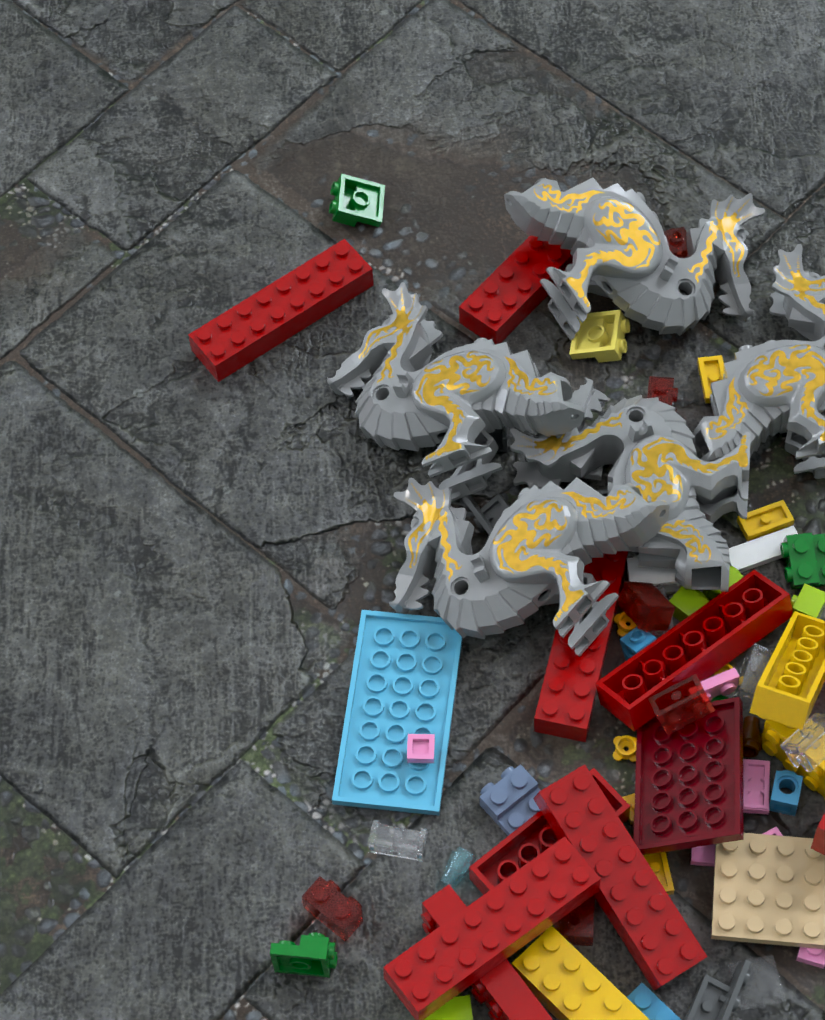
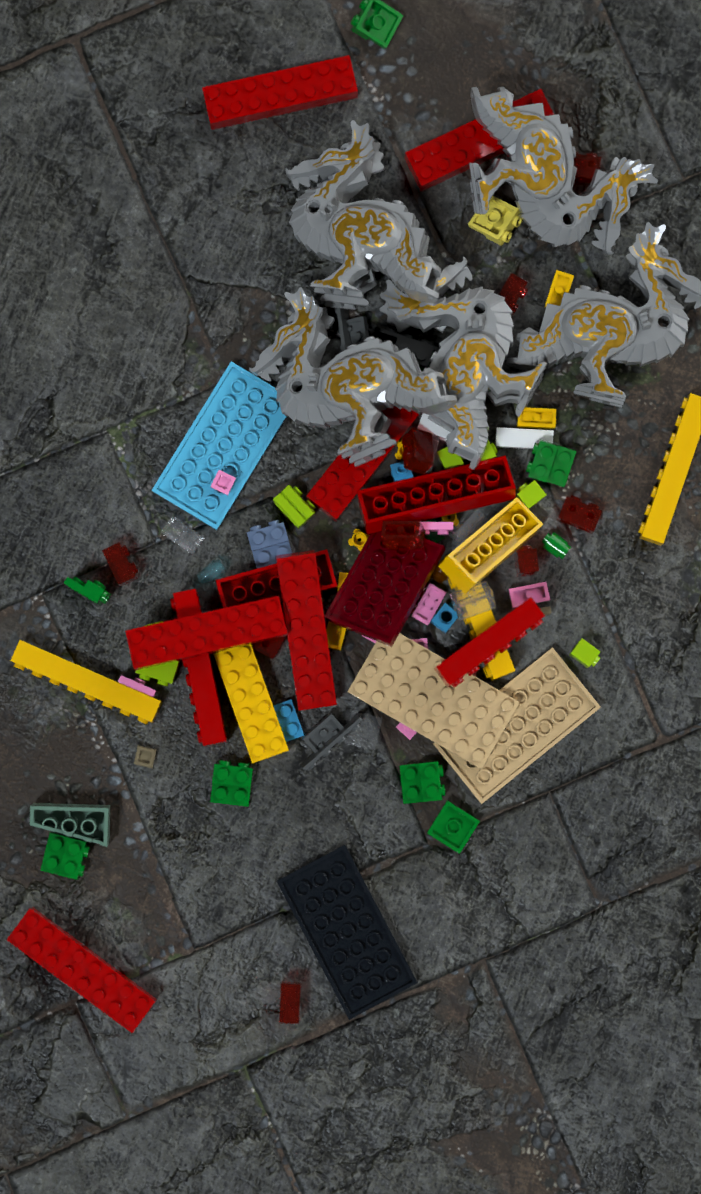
camera: 15 degrees right, 25 degrees up
none -> lime brick [273,484,315,530]

